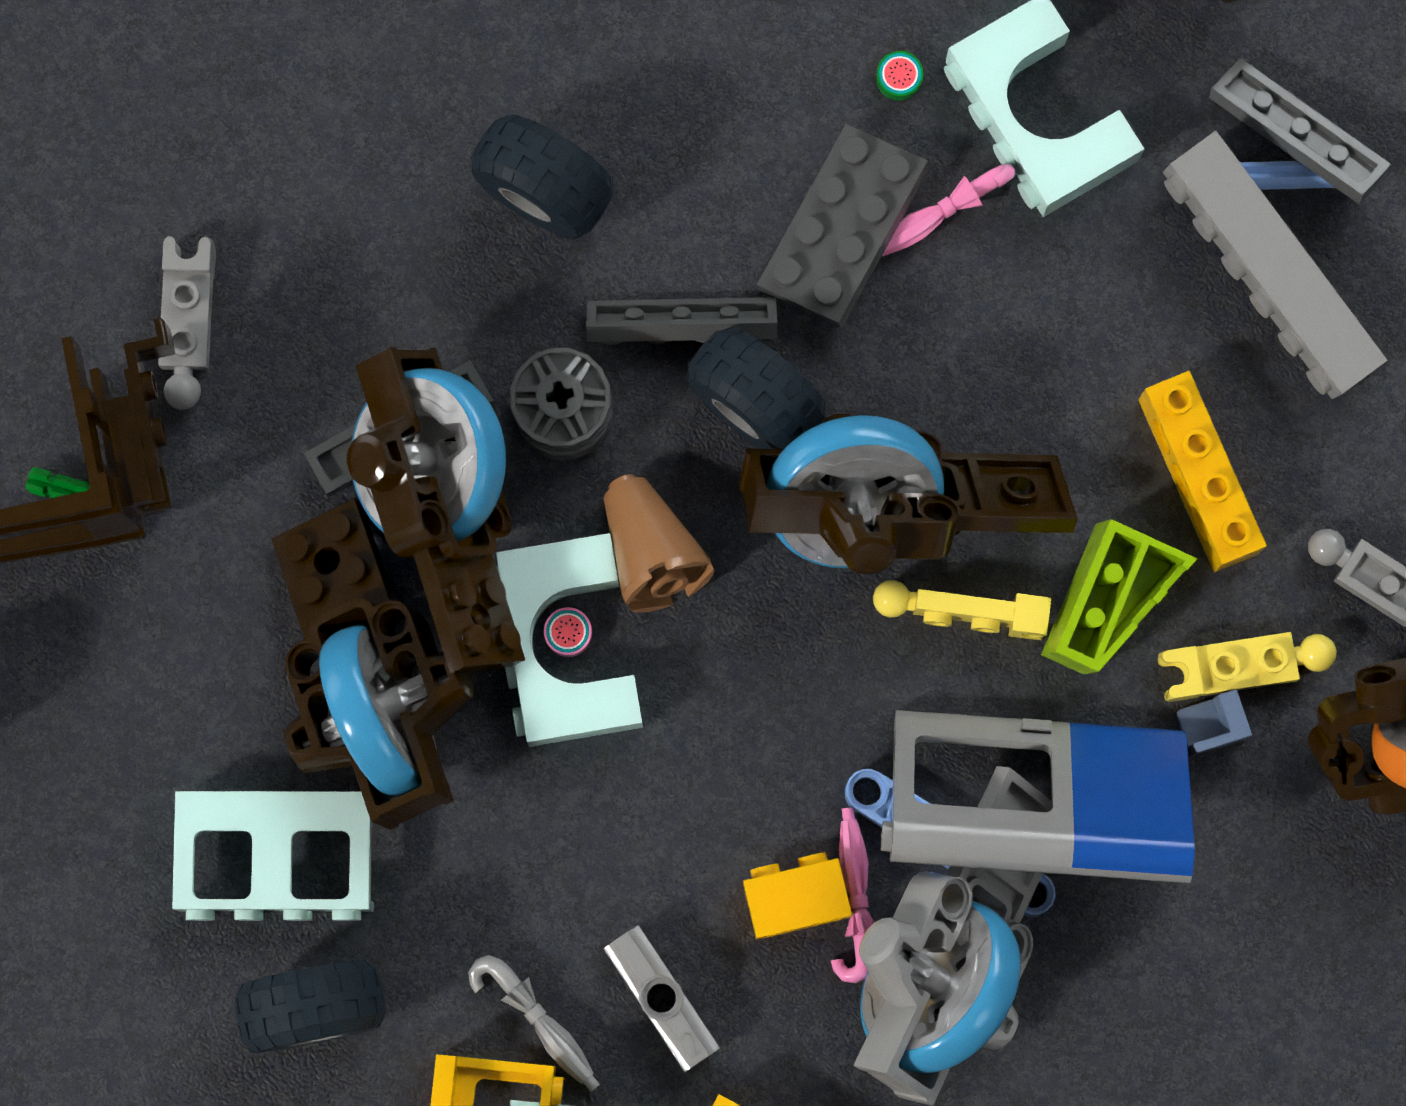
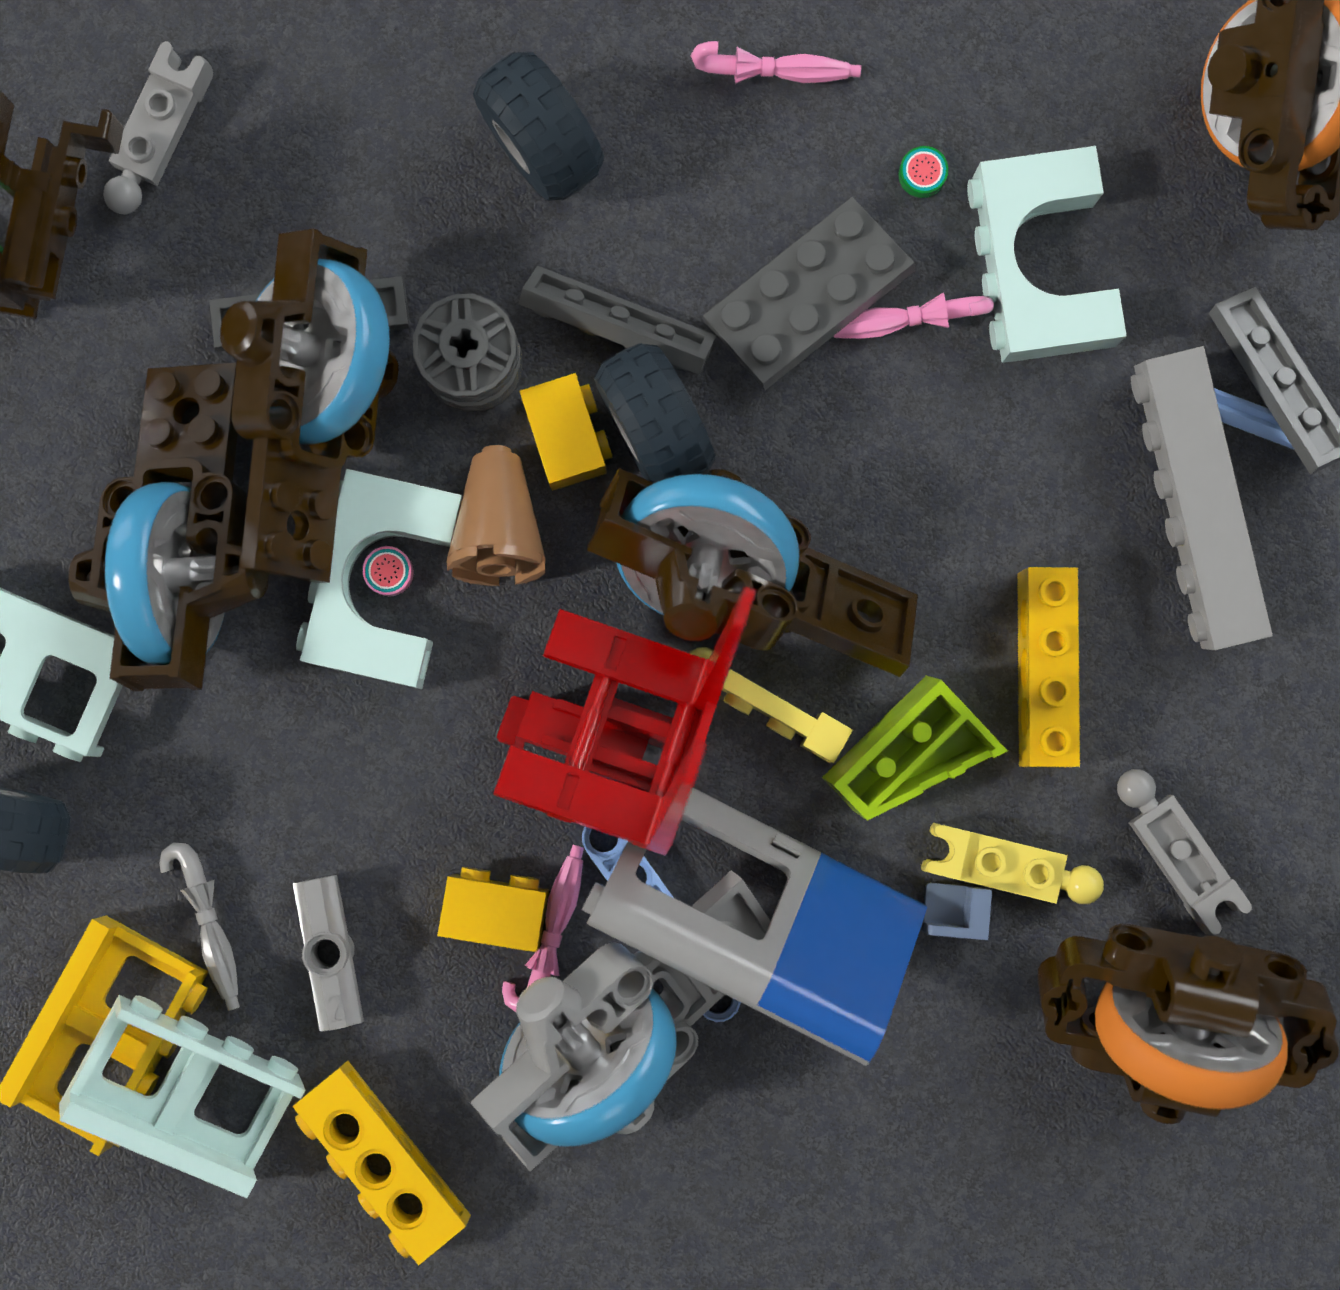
camera: 20 degrees right, 5 degrees up
none -> red piece [493,587,756,856]
none -> yellow brick [520,373,613,491]
none -> bright pink piece [691,41,861,84]

